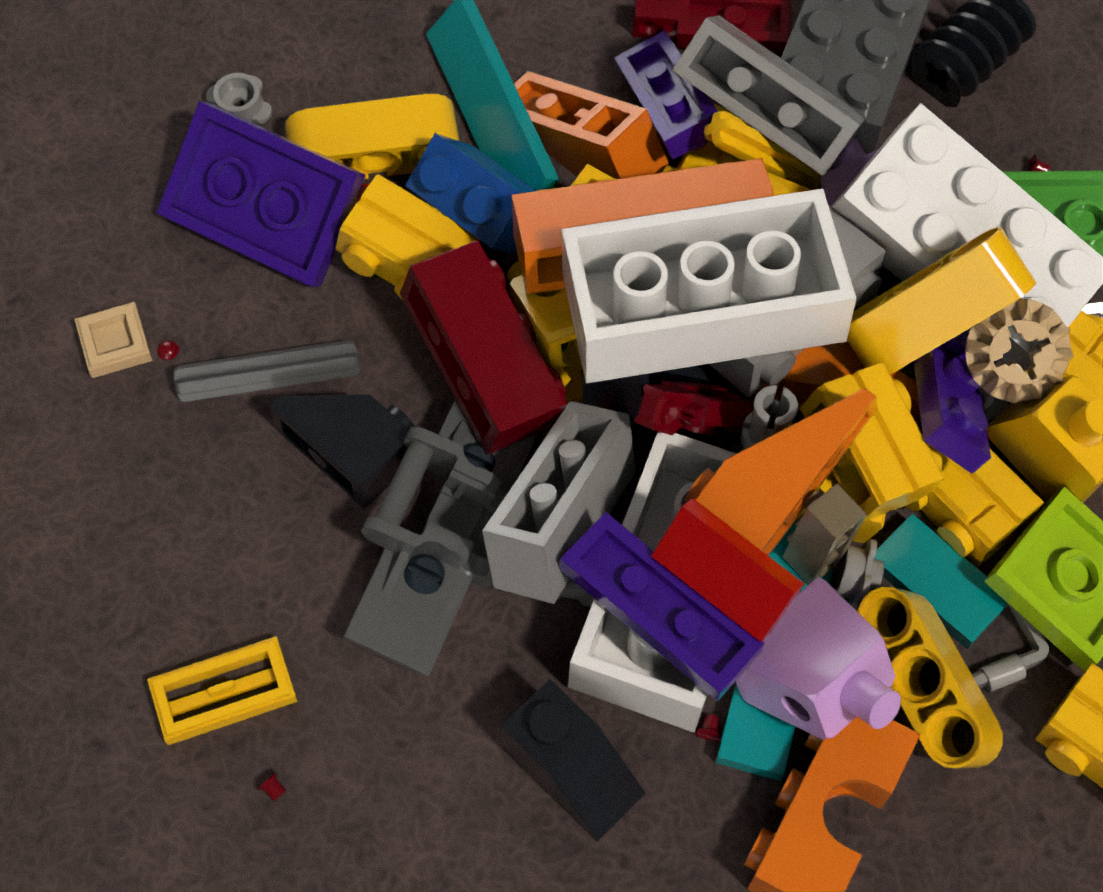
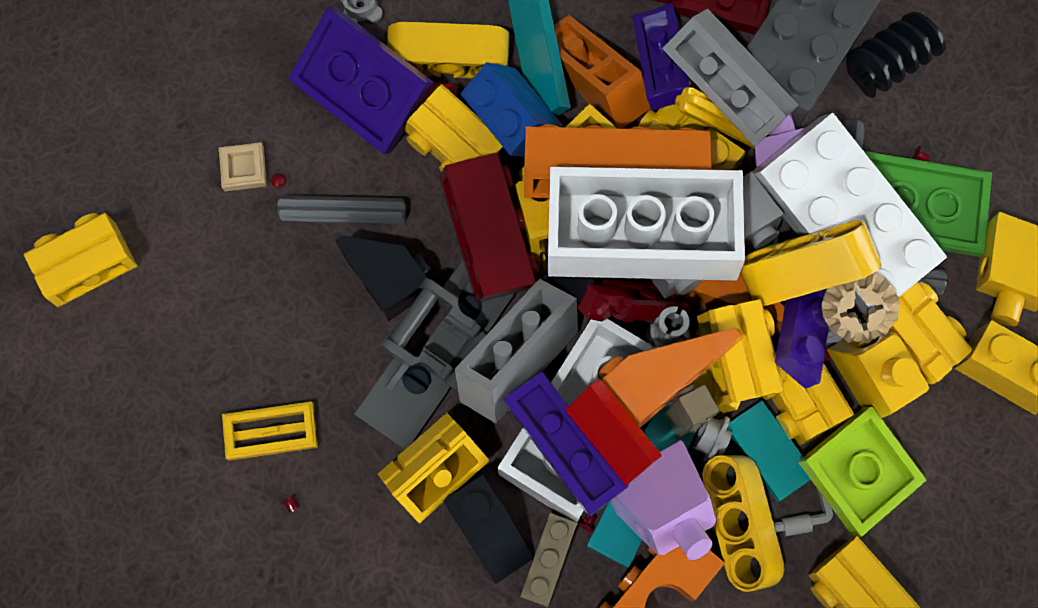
camera: 15 degrees right, 10 degrees up
none -> yellow brick [378,413,490,524]
none -> dark tan piece [520,513,577,608]

